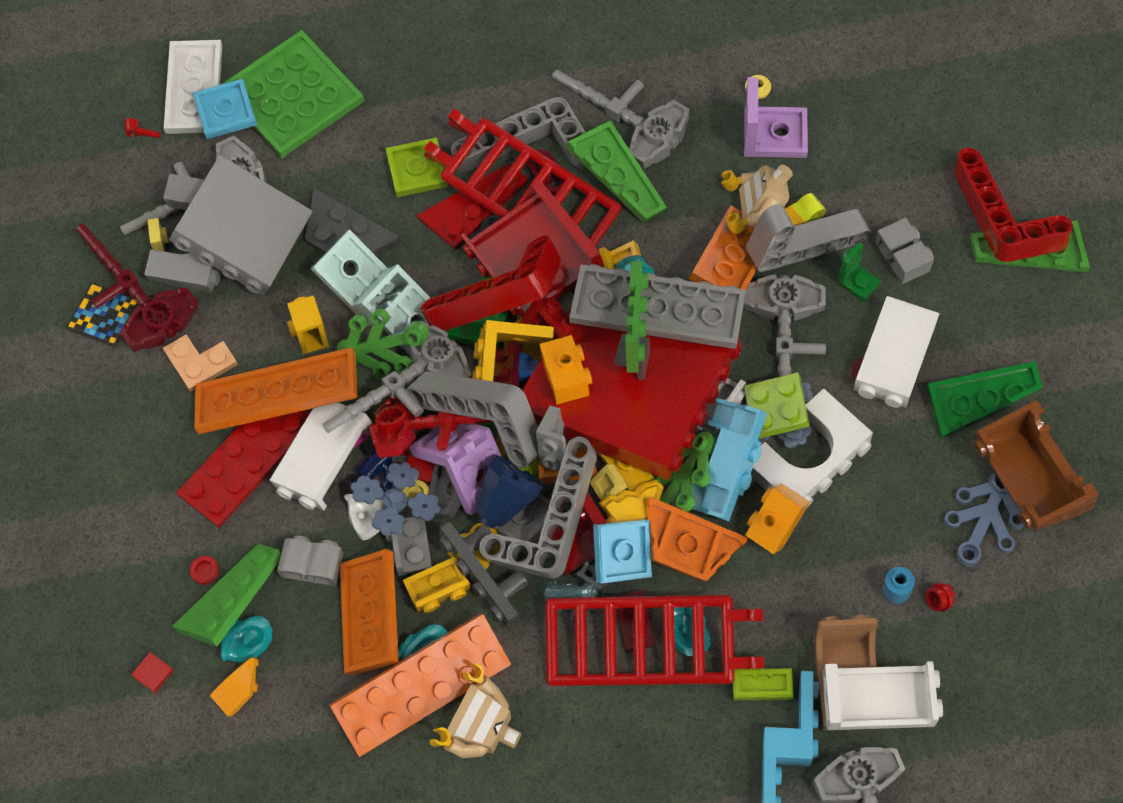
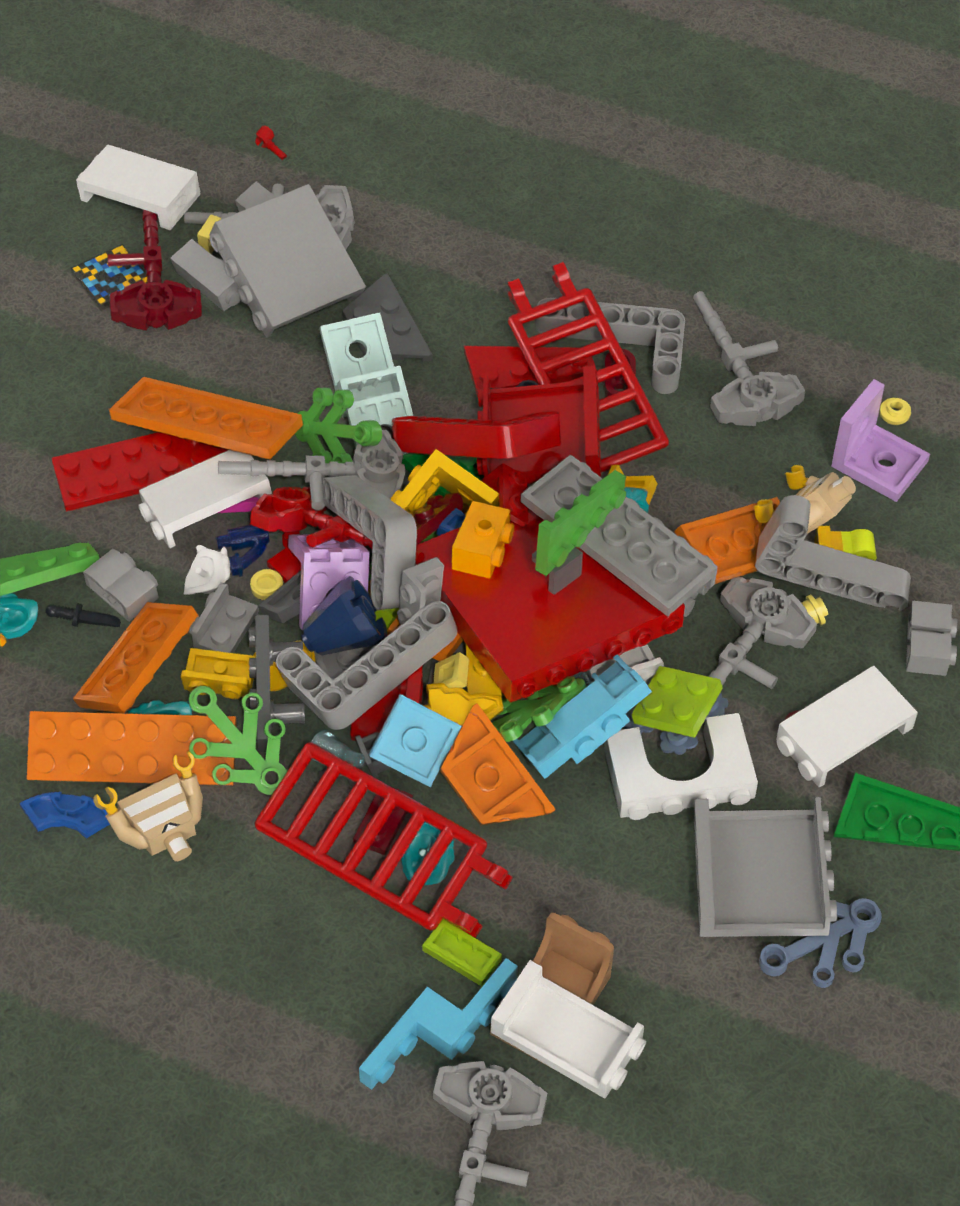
camera: 30 degrees right, 10 degrees down
light nougat plate [163,334,238,392] -> none
white plate [164,40,222,134] -> none
red tile [190,556,219,585] -> none
medium azure tile [193,79,257,139] -> none
bright green plate [222,30,364,159] -> none
yellow brick [287,295,329,355] -> none
sand blue plant [351,462,440,536] -> none
lime plate [386,137,448,197] -> none
bright green wing [565,121,667,223] -> none
light orange brick [746,483,810,554] -> none
green bracket [838,242,881,302] -> none
dark azure brick [882,567,915,604] -> none
red plate [925,583,956,612] -> none
dark orange windscreen [974,400,1099,531] -> none
none -> blue tile [19,792,110,838]
none -> black piece [45,603,121,627]
none -> white panel [76,145,201,230]
none -> bright green plant [188,686,287,795]
none -> light grey panel [694,797,837,937]
none -> light yellow plate [801,594,828,626]

